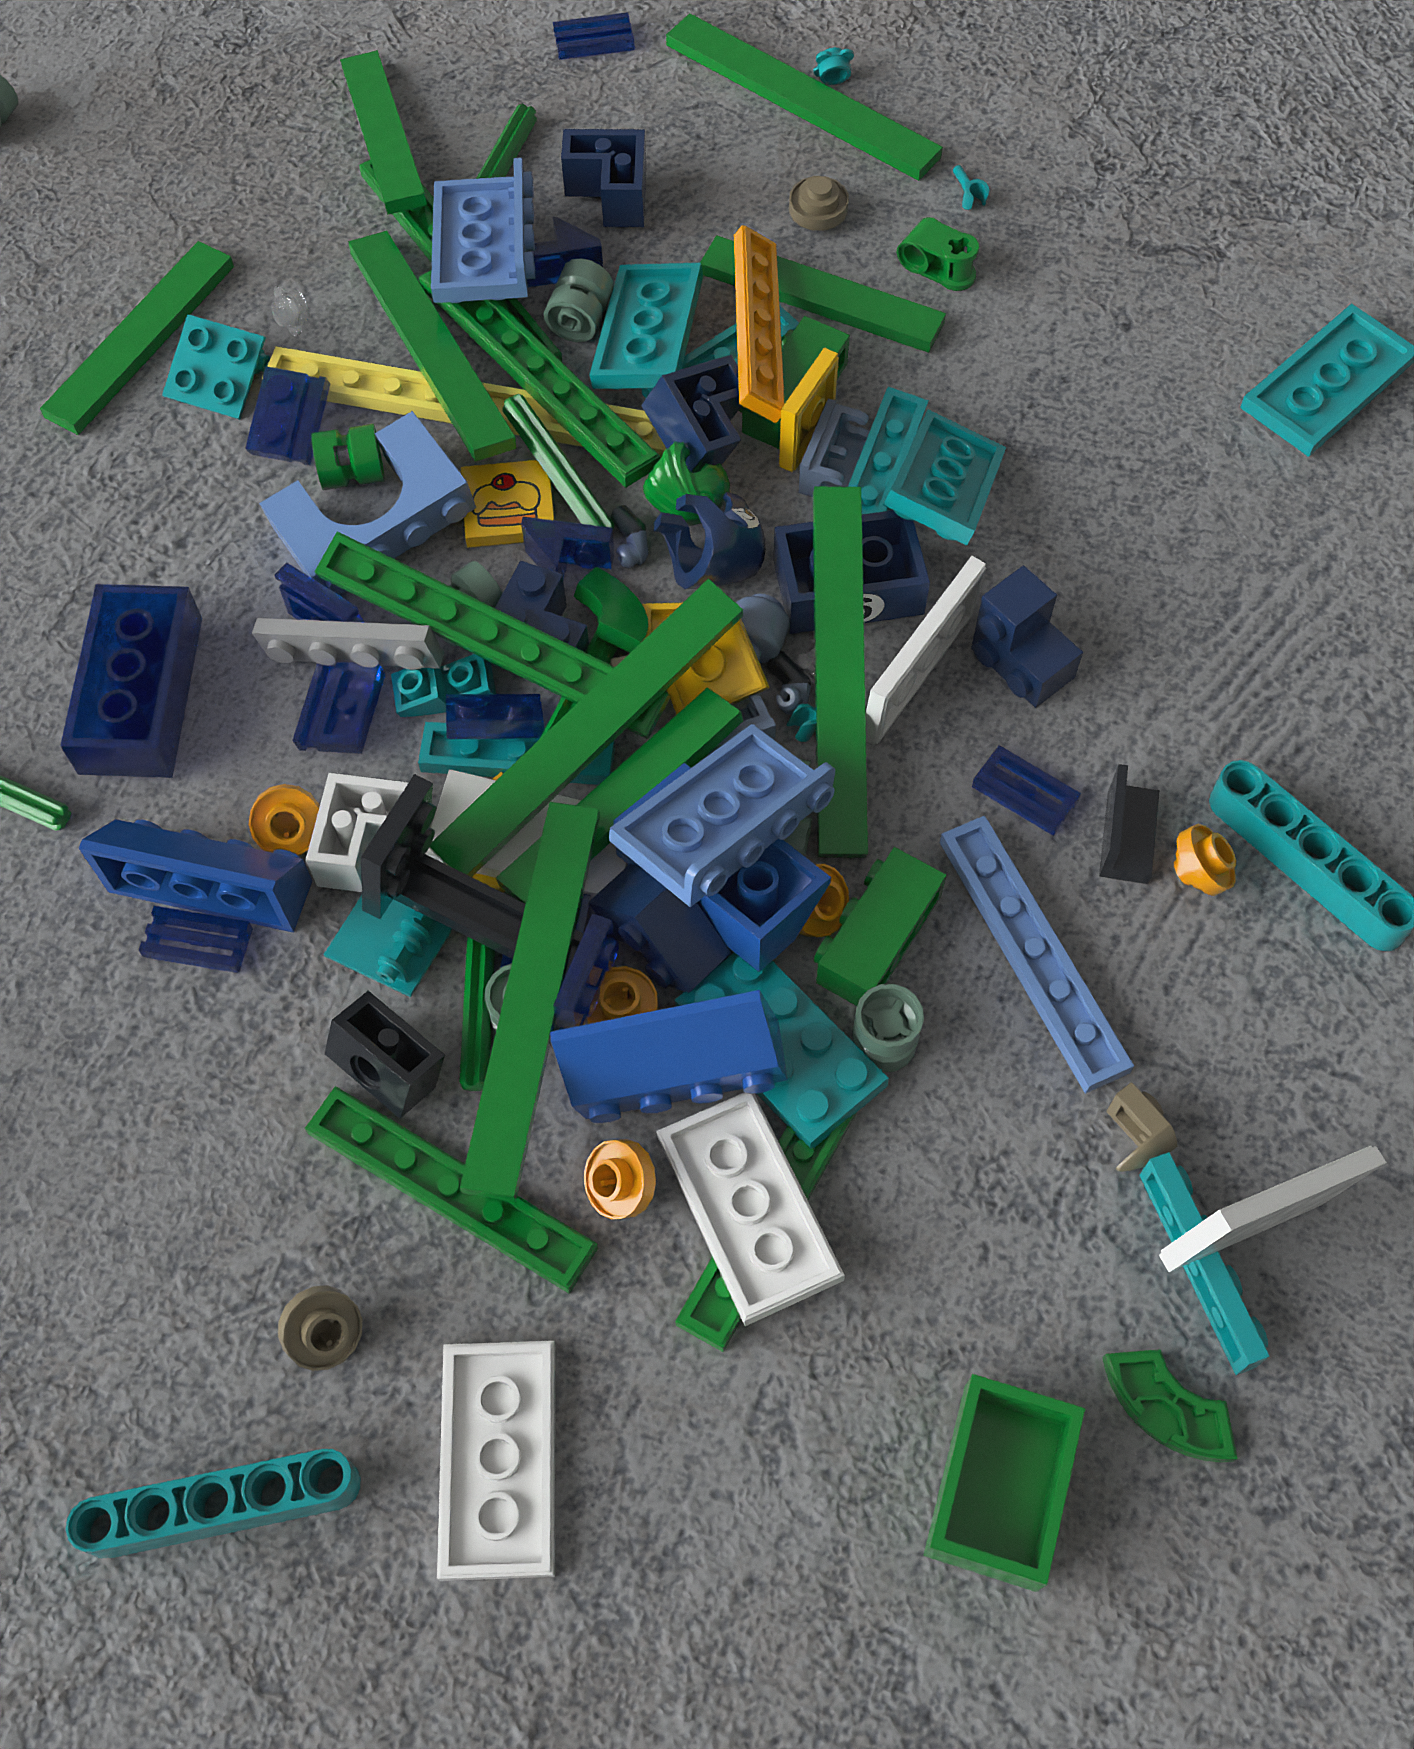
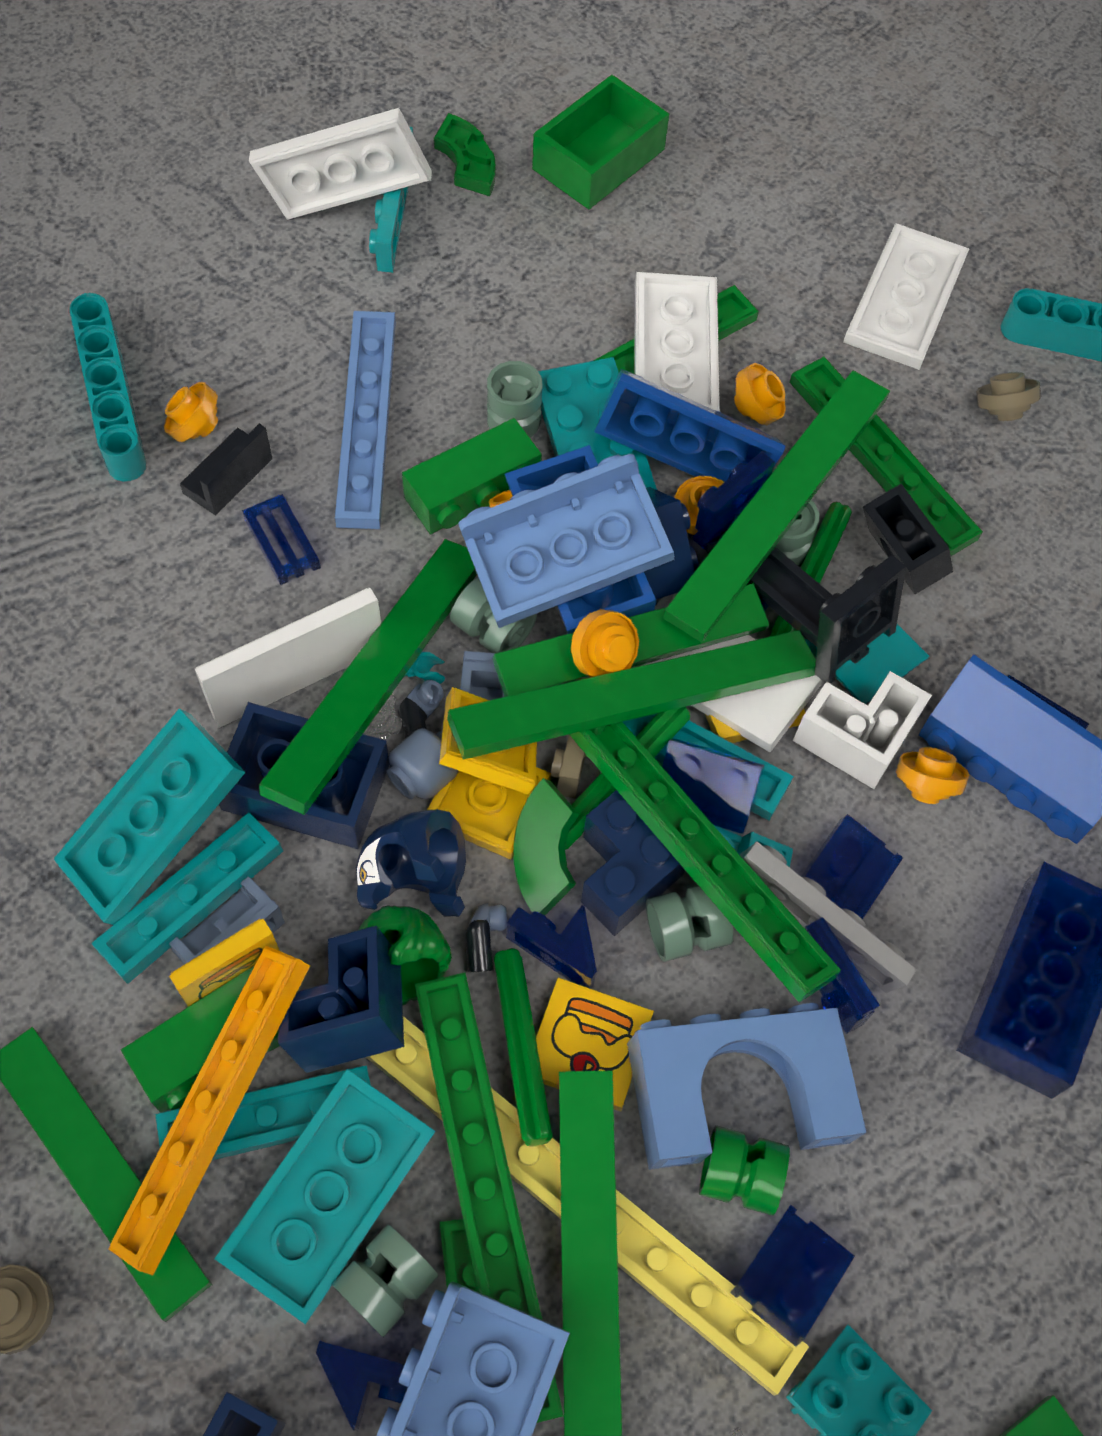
camera: 160 degrees left, 0 degrees up
dark blue brick [971,565,1083,708] -> none
dark tan plate [1106,1082,1177,1172] -> none
none -> light orange plate [571,609,639,678]

